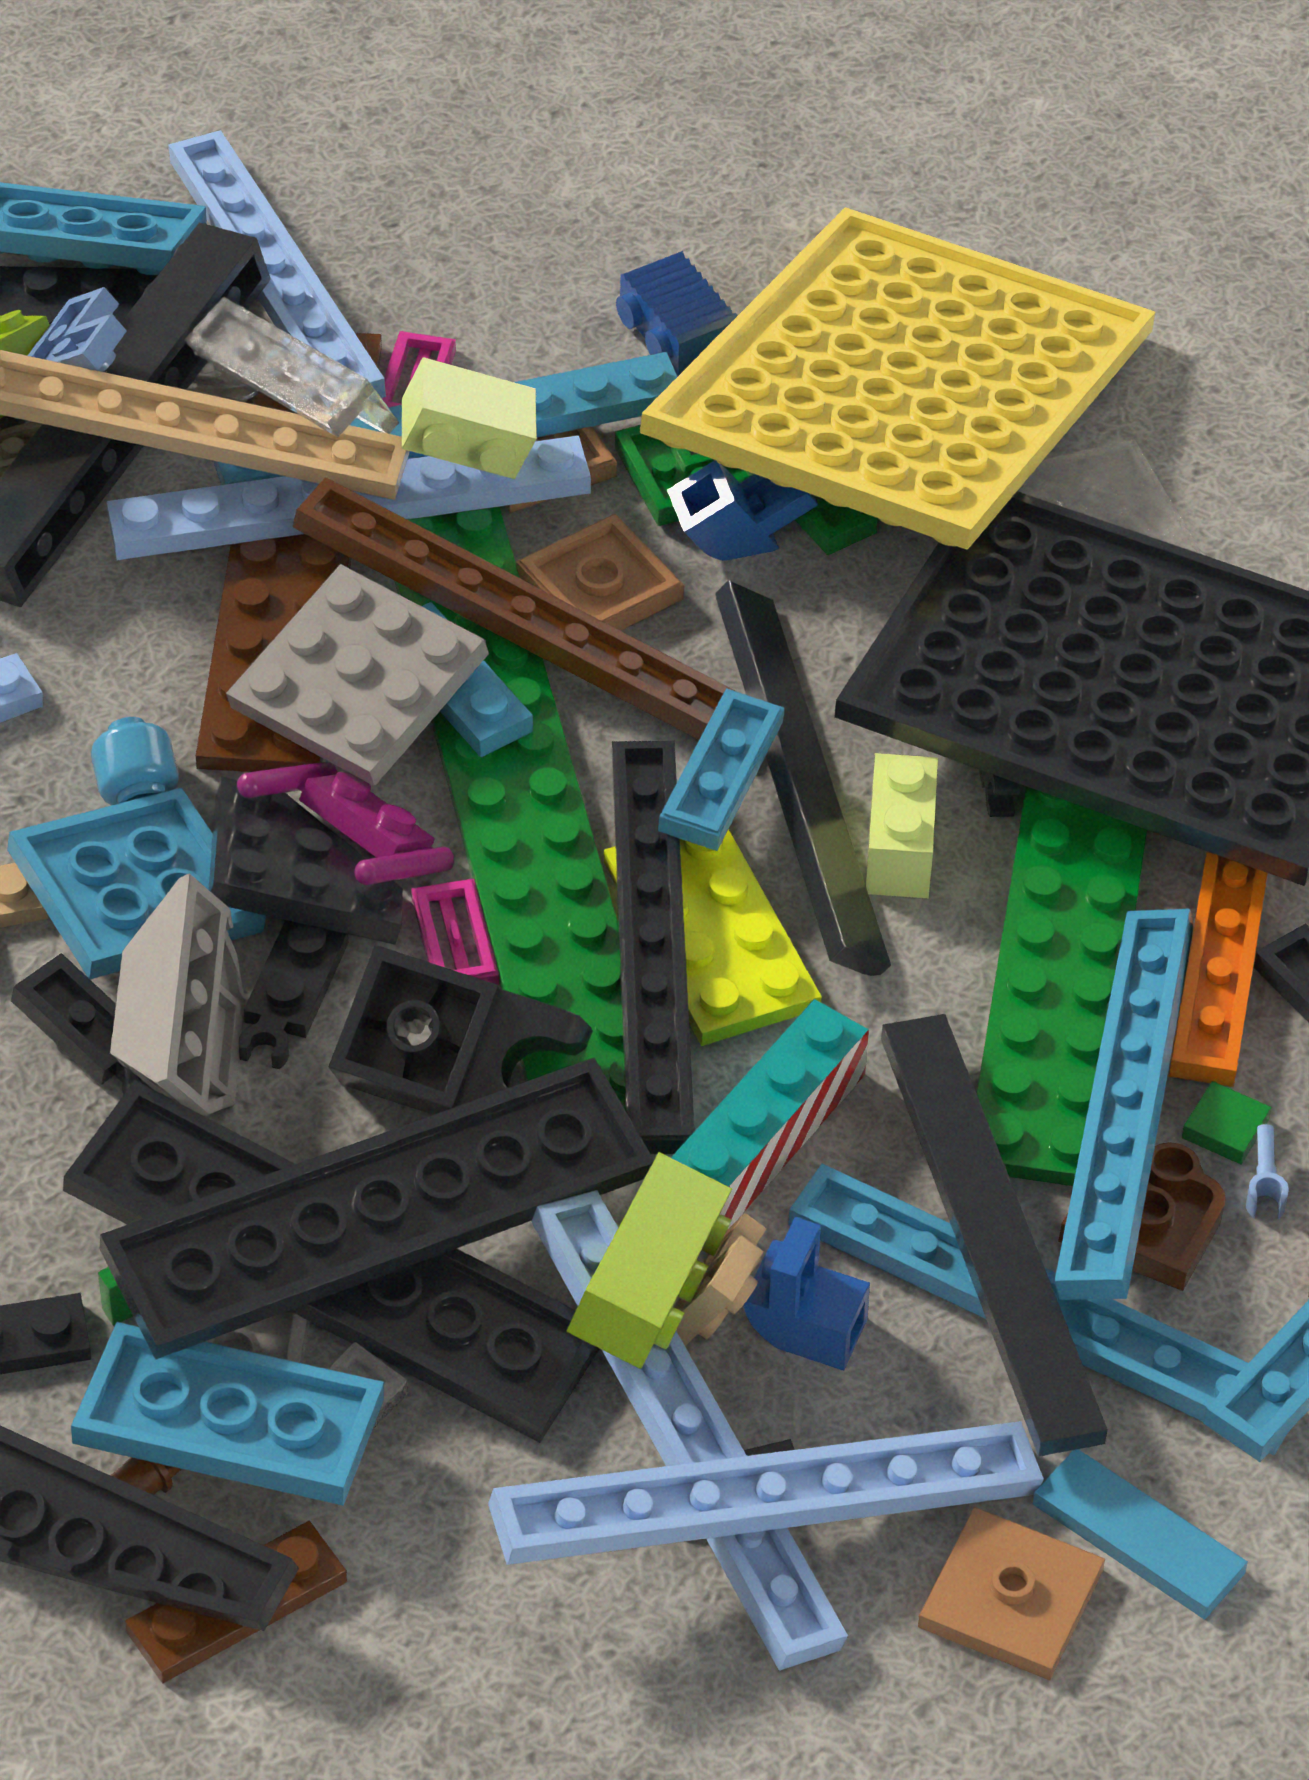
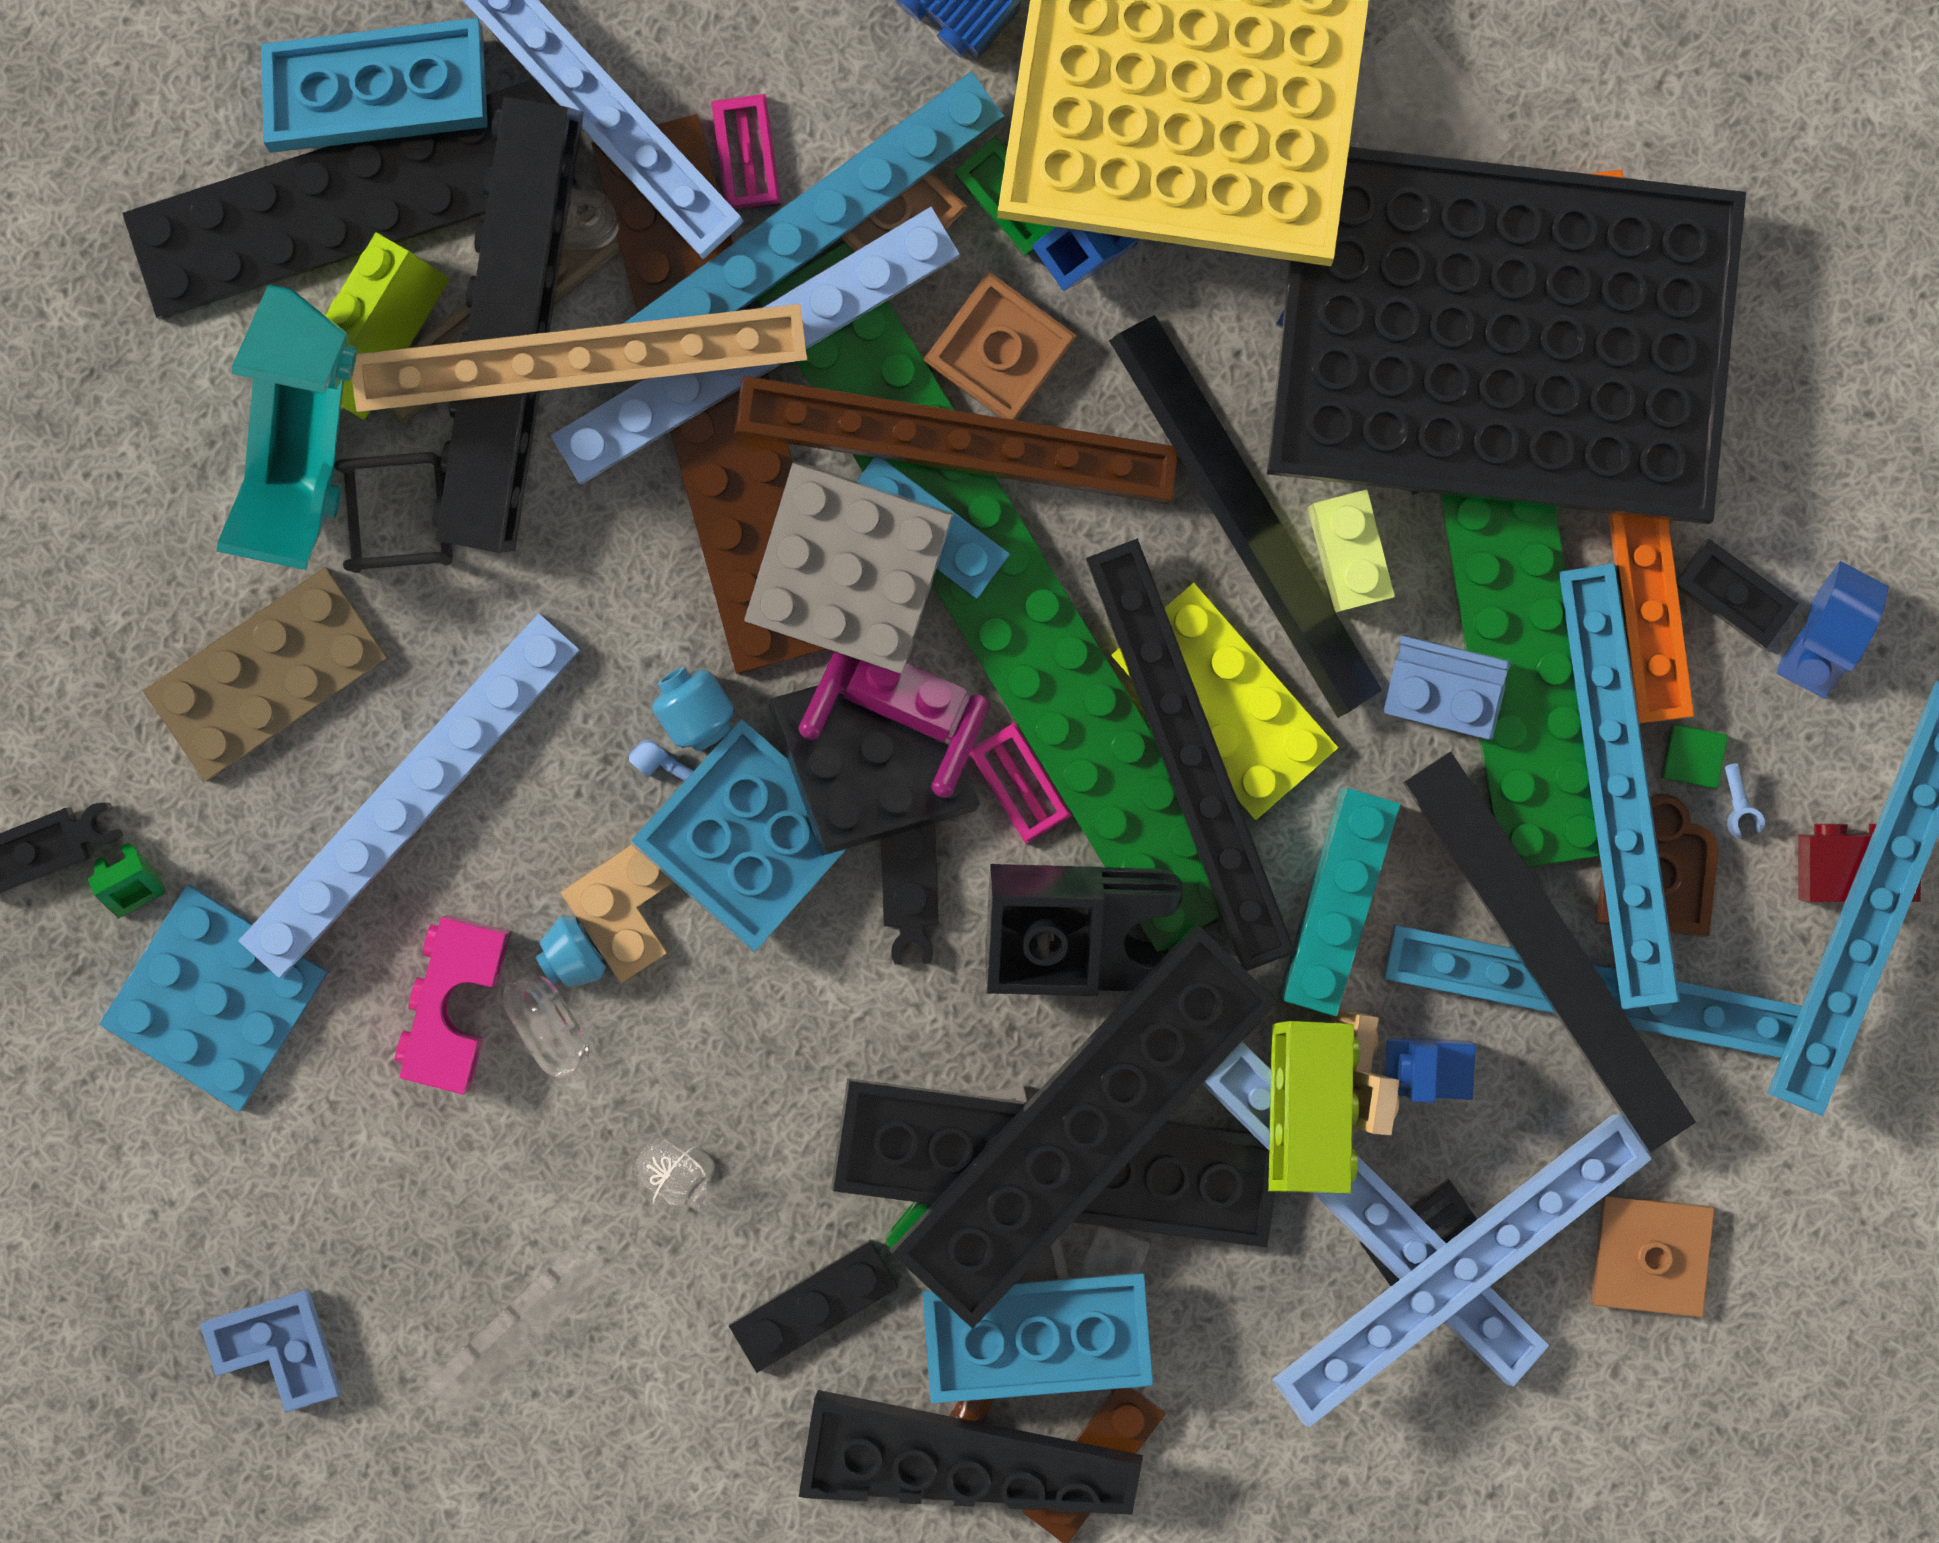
camera: 20 degrees left, 40 degrees up
black plate [11,953,145,1095] -> none
medium blue plate [28,287,127,372] -> none
light grey wedge [110,873,245,1116] -> none
clear fence [185,297,399,437] -> none
yellowish green brick [402,357,537,479] -> none
dark azure tile [658,688,785,851] -> none
dark azure tile [1033,1449,1248,1620] -> none
none -> light blue hand [628,739,694,781]
none -> medium blue plate [1383,635,1512,739]

